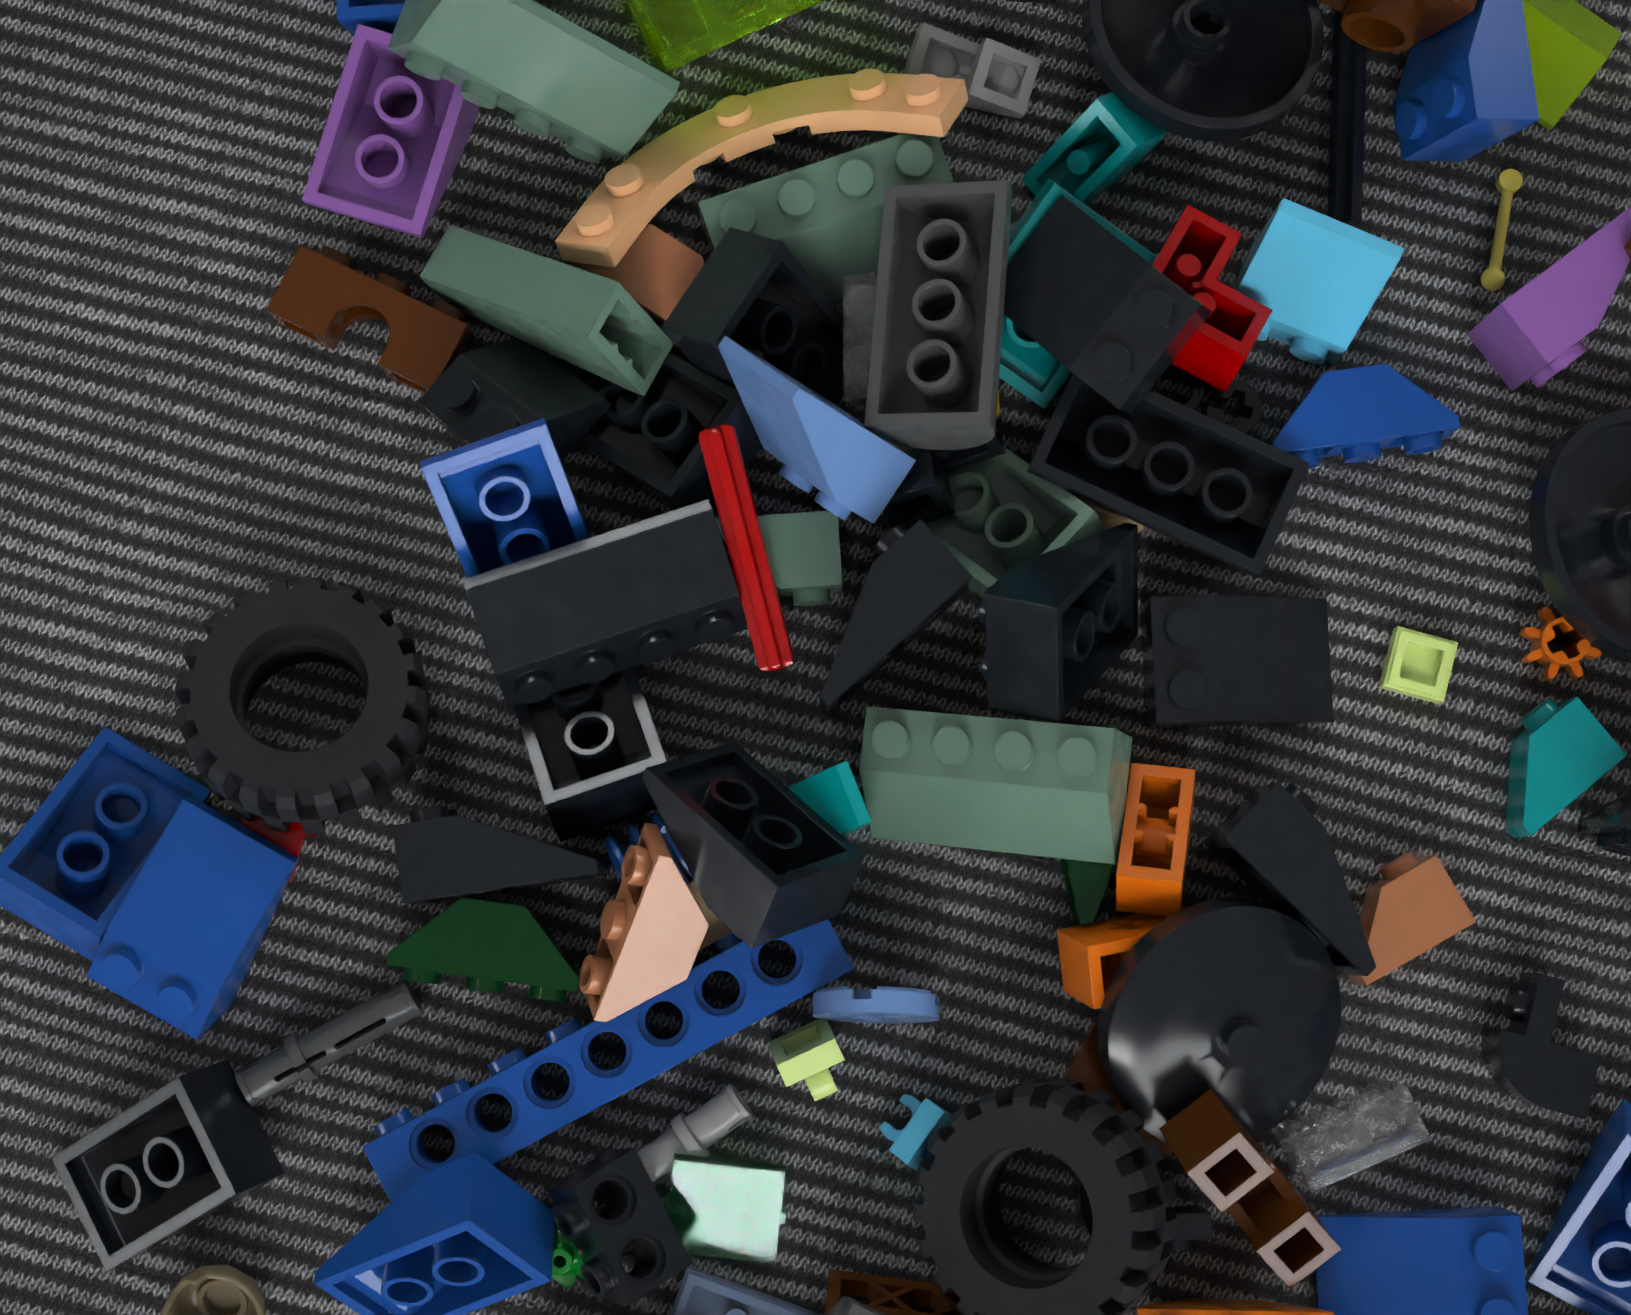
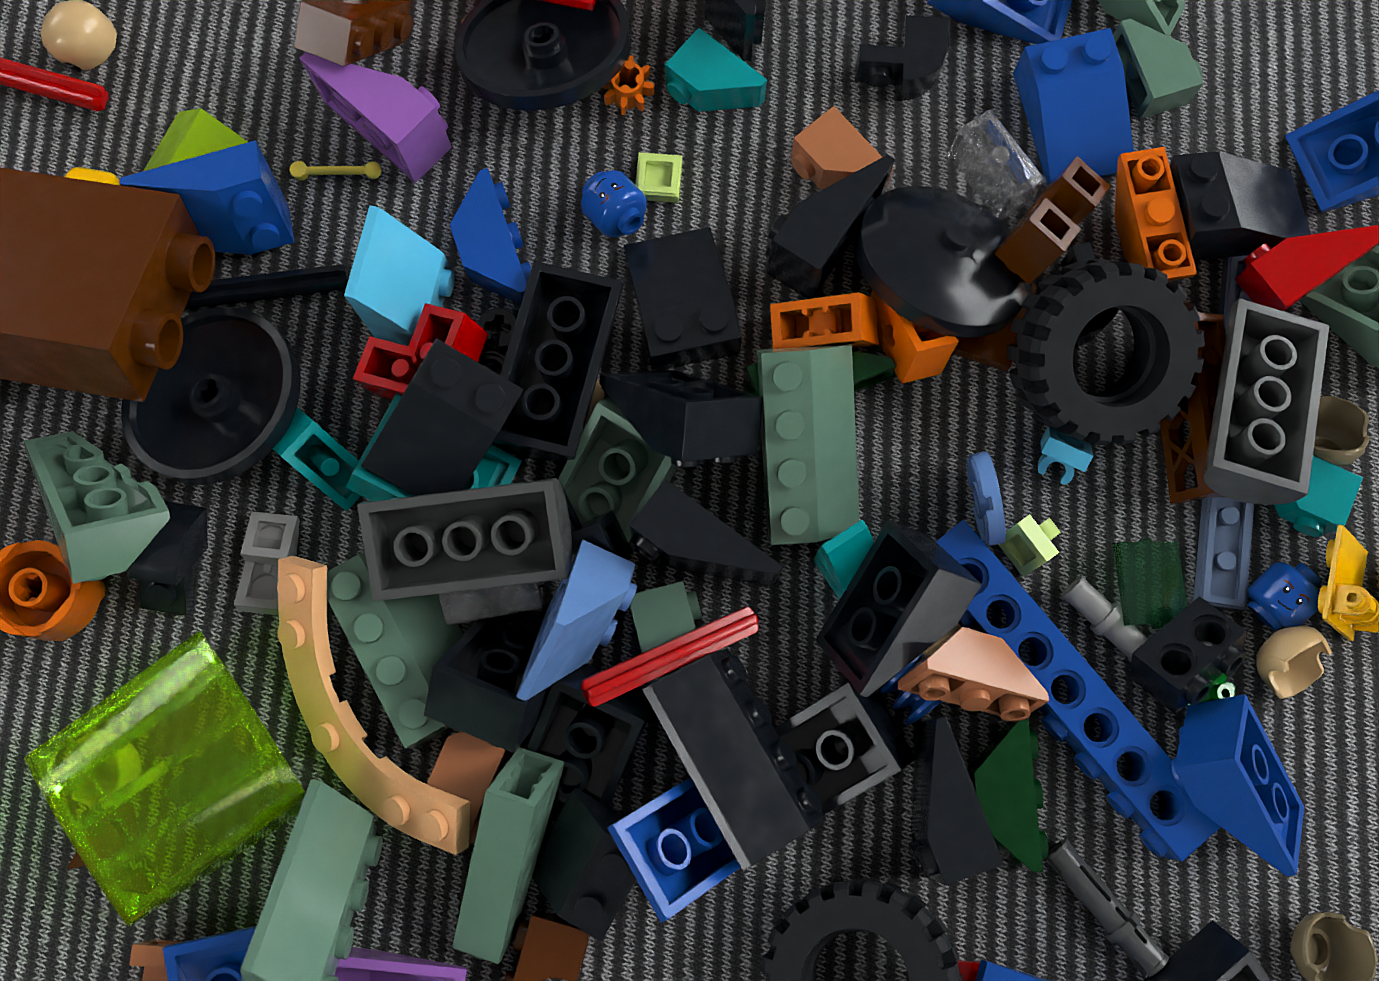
camera: 100 degrees left, 5 degrees down
none -> blue head [581,170,647,238]

